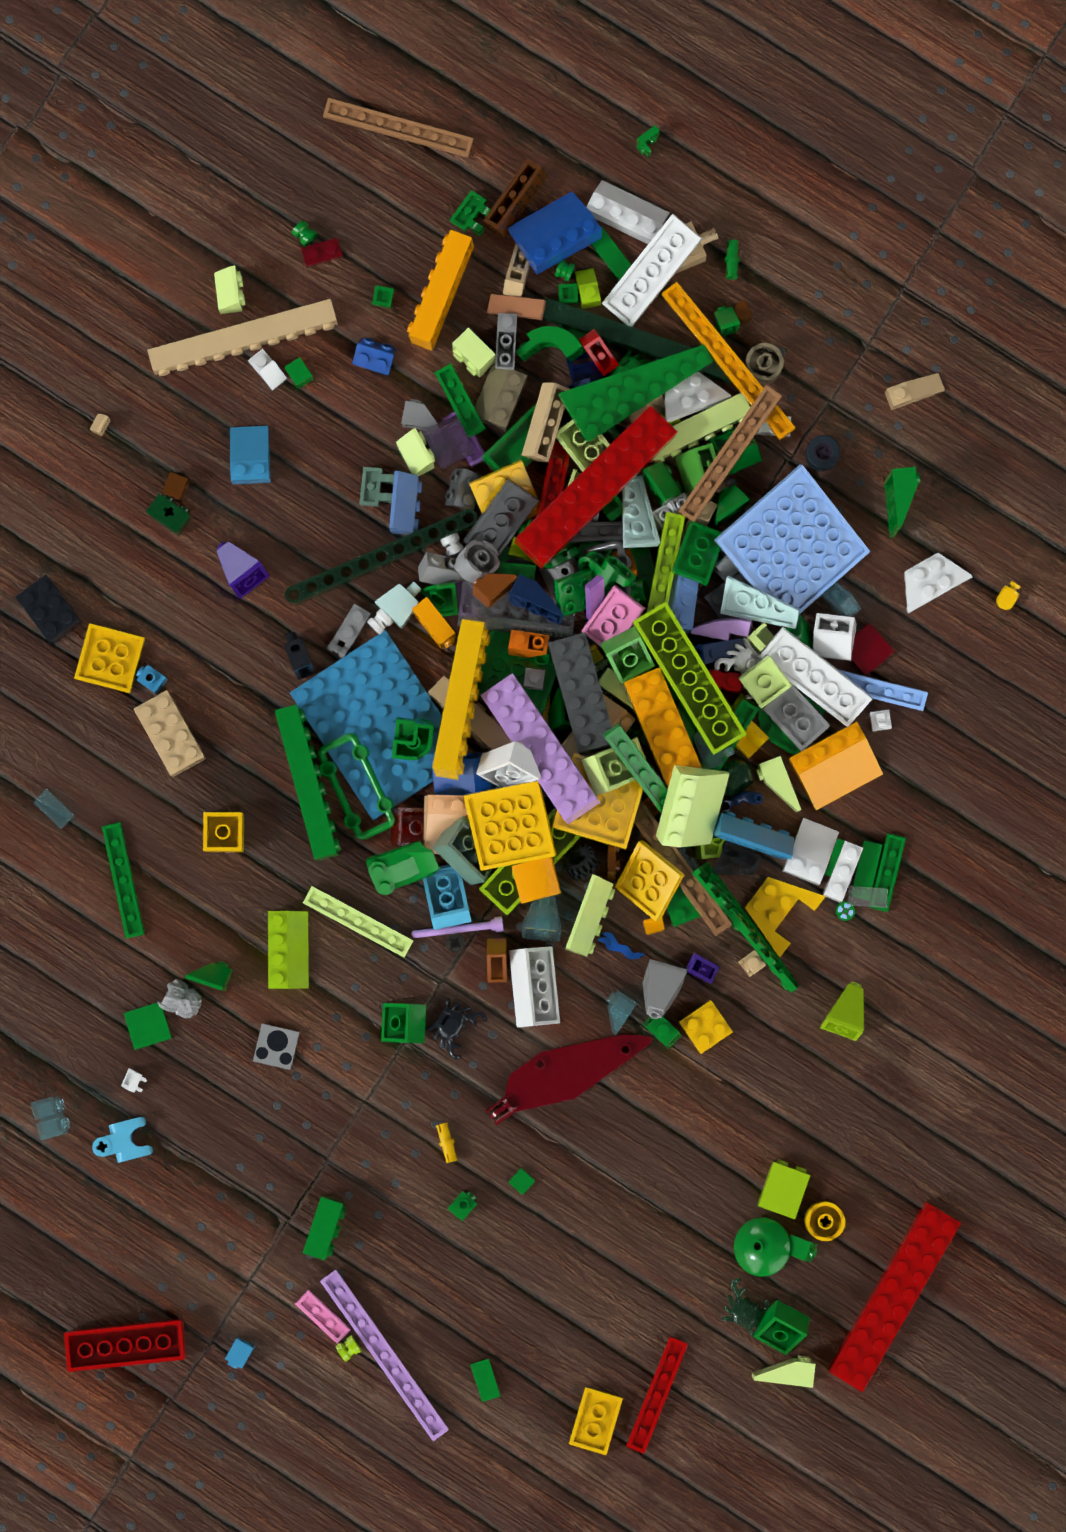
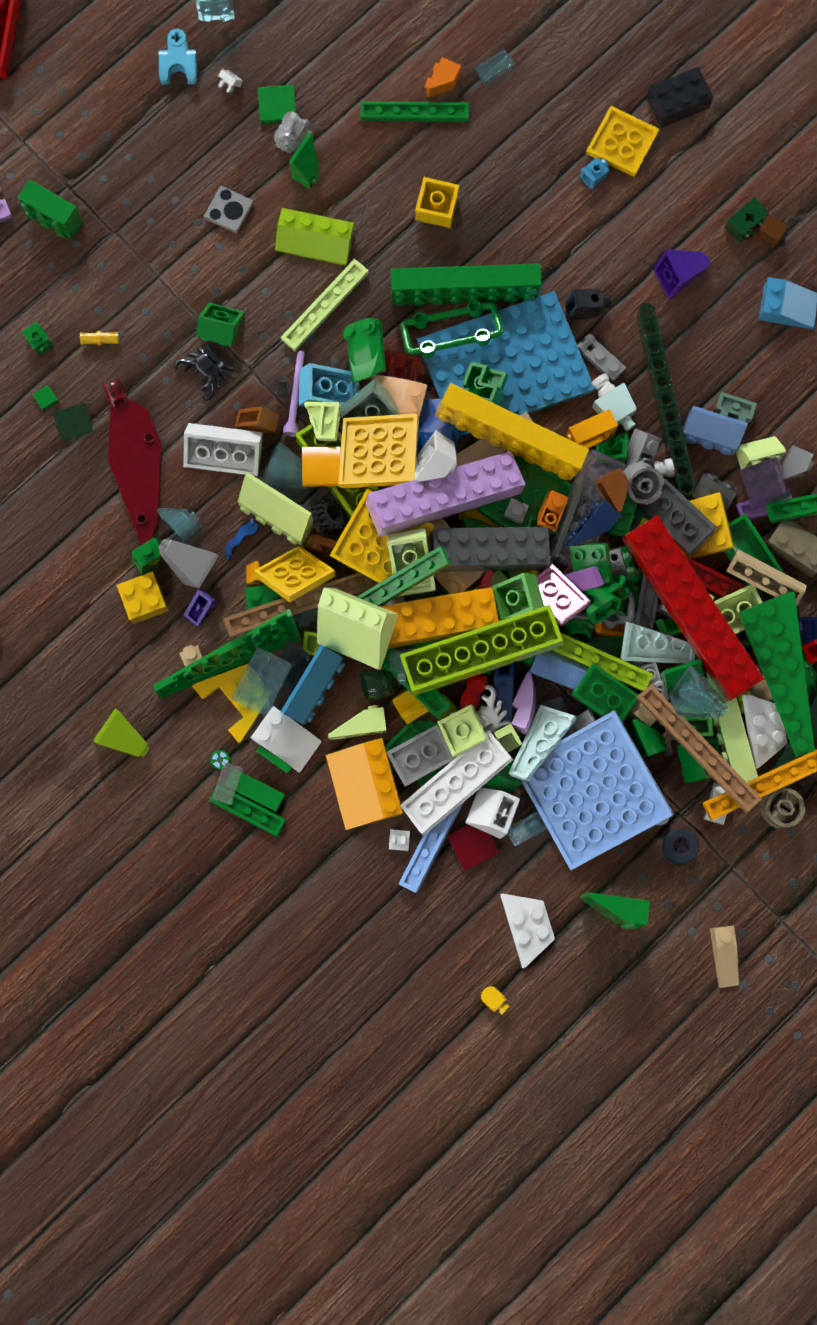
camera: 100 degrees right, 5 degrees down
tan brick [134,690,206,777] -> none
dark blue arm [722,791,763,812] -> none
white arch [822,841,863,903] -> none
none -> clear green piece [53,403,94,442]
none -> clear light blue plate [232,647,293,716]
none -> yellowish green wing [304,402,341,441]
none -> orange slope [425,57,461,98]
none -> dark red tile [477,569,494,590]
none -> clear light blue slope [668,665,728,719]

